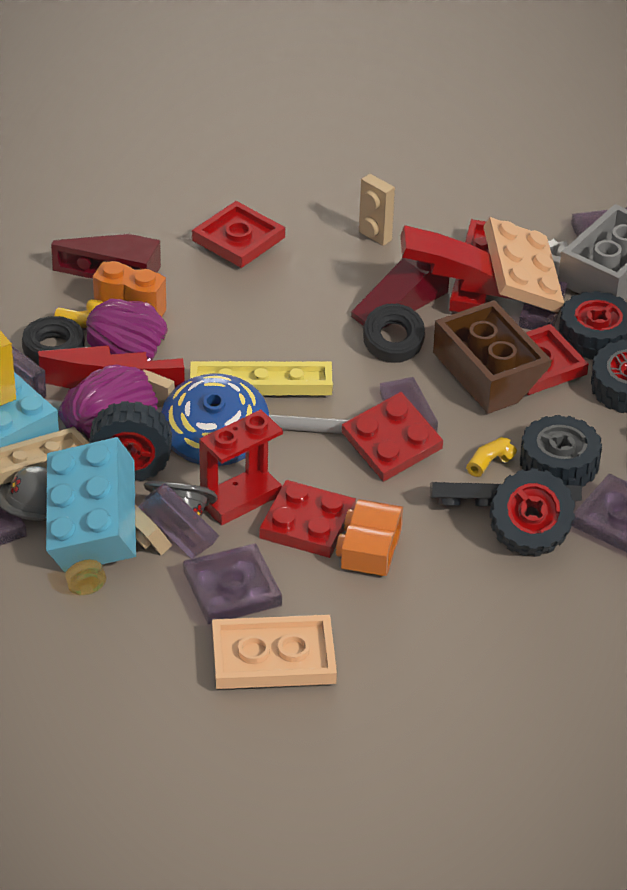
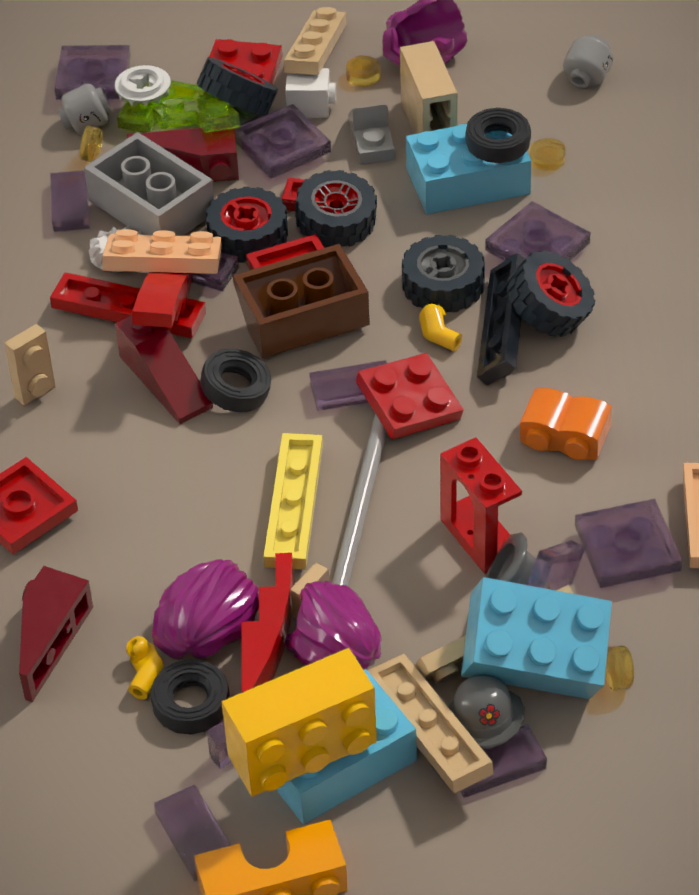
camera: 80 degrees left, 5 degrees up
black wheel [89,401,172,481] -> none
orange brick [93,261,166,317] -> none
blue dish [161,373,269,466] -> none
red plate [259,480,356,558] -> none

